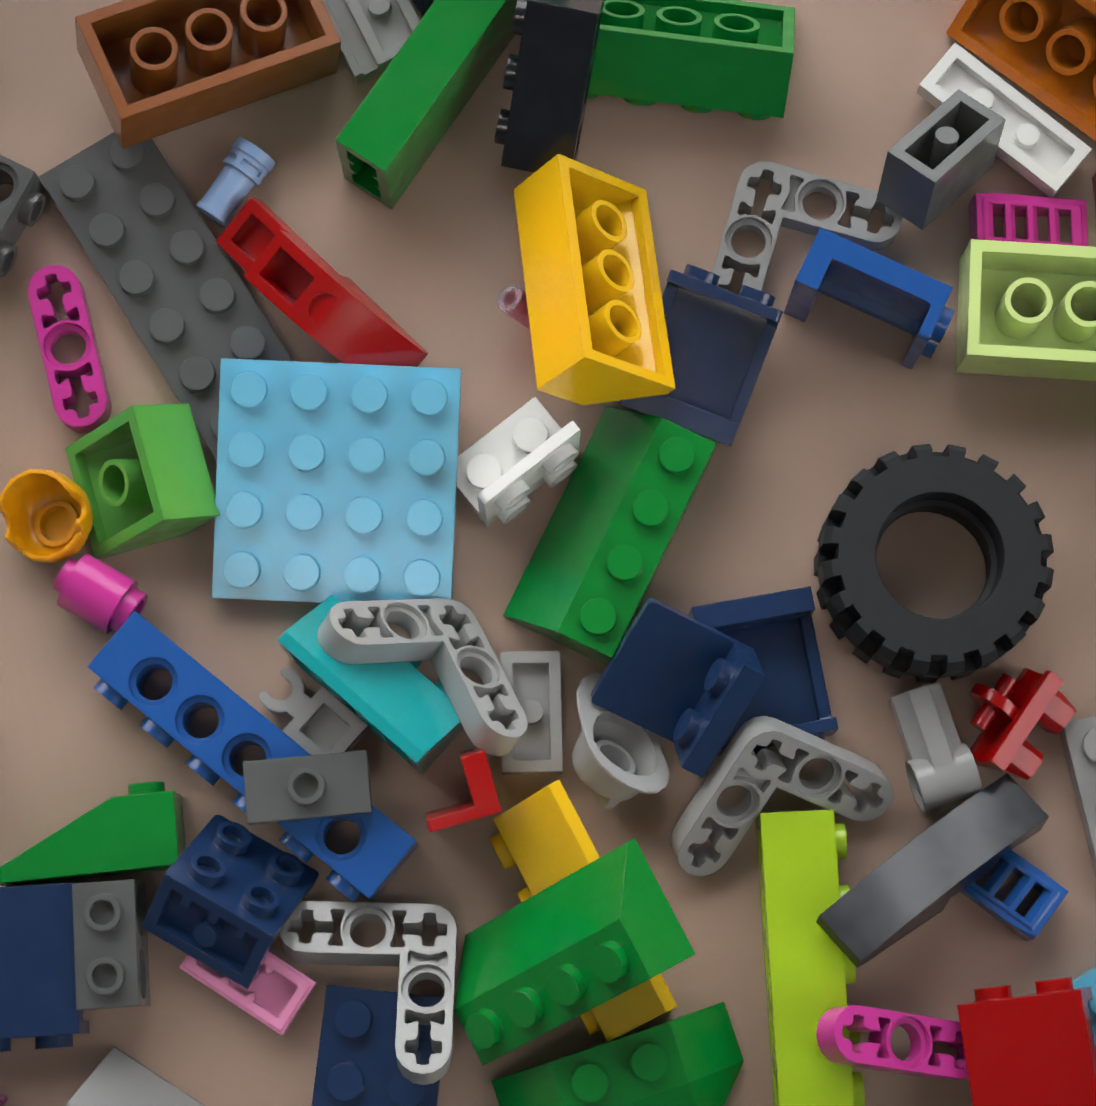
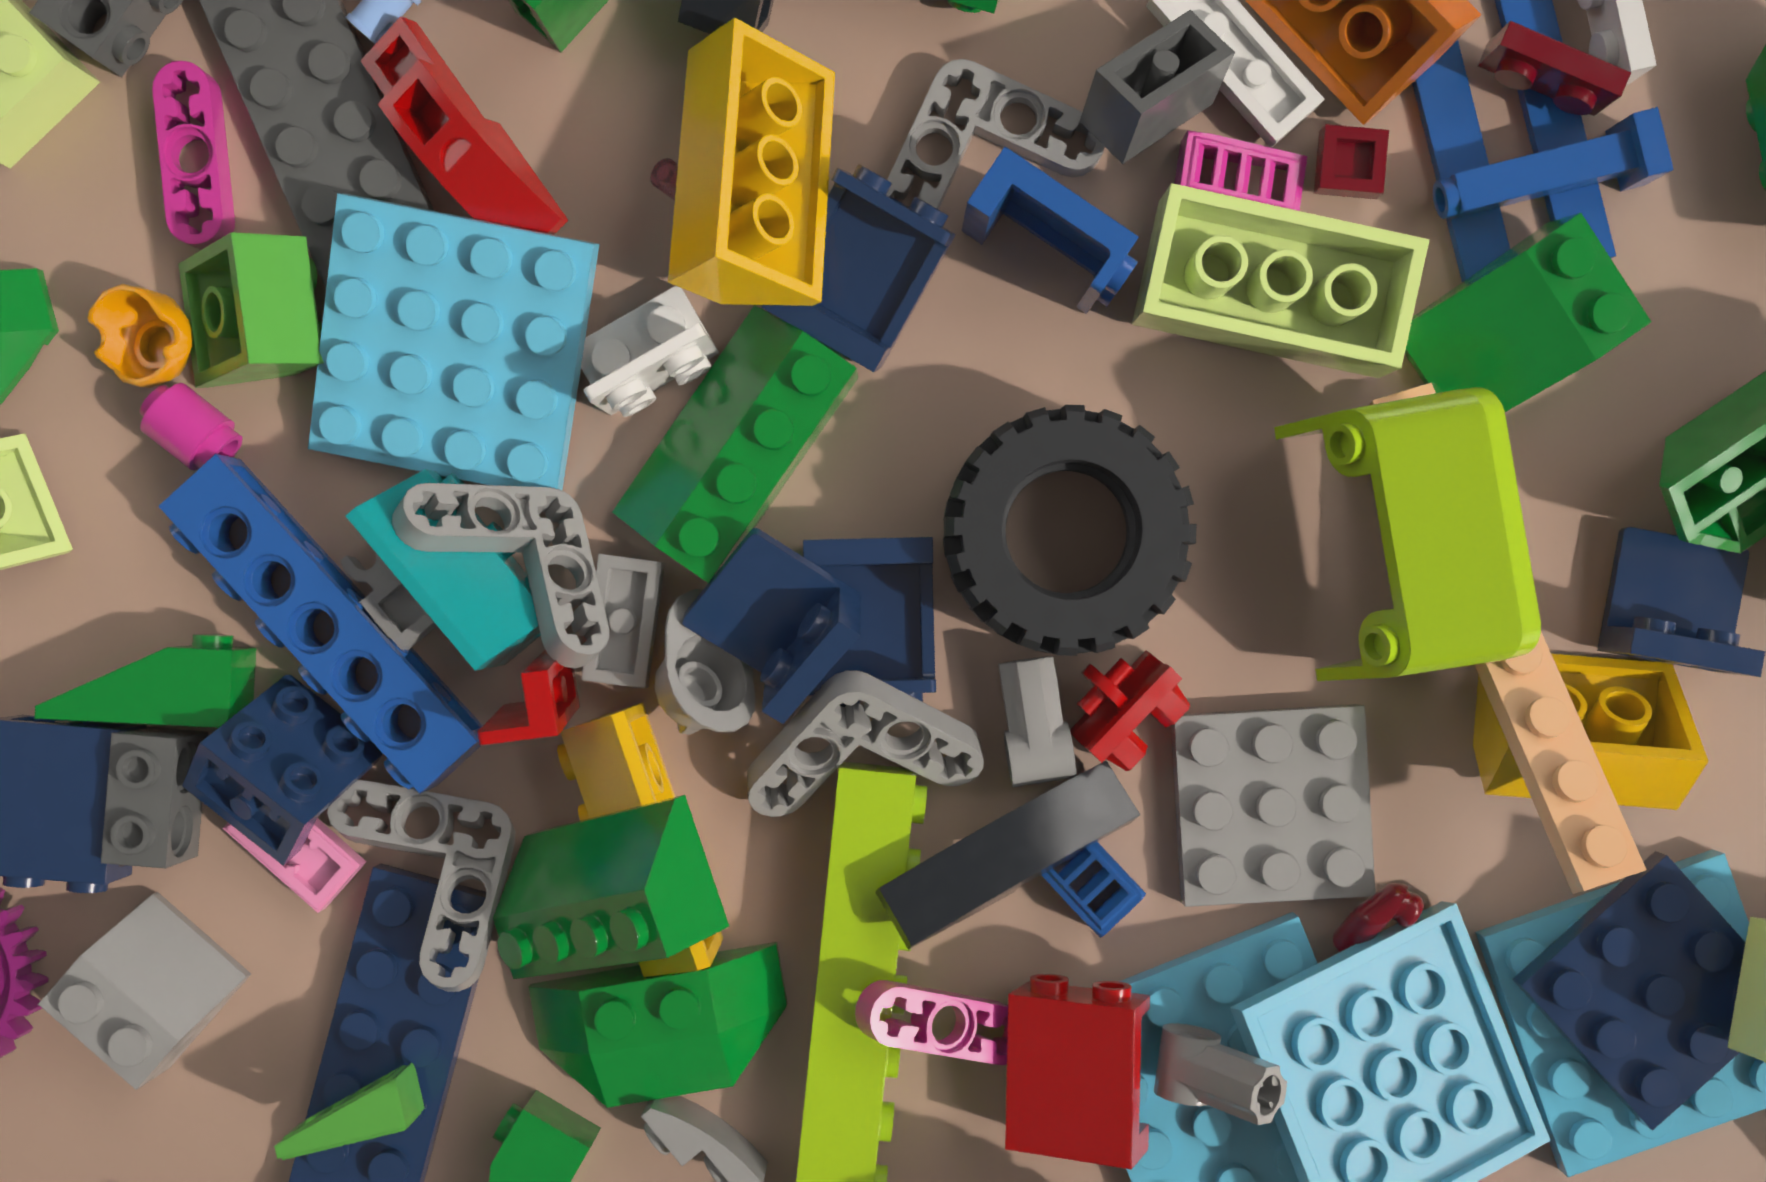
camera: 10 degrees right, 10 degrees up
dark grey plate [243,750,373,825] -> none

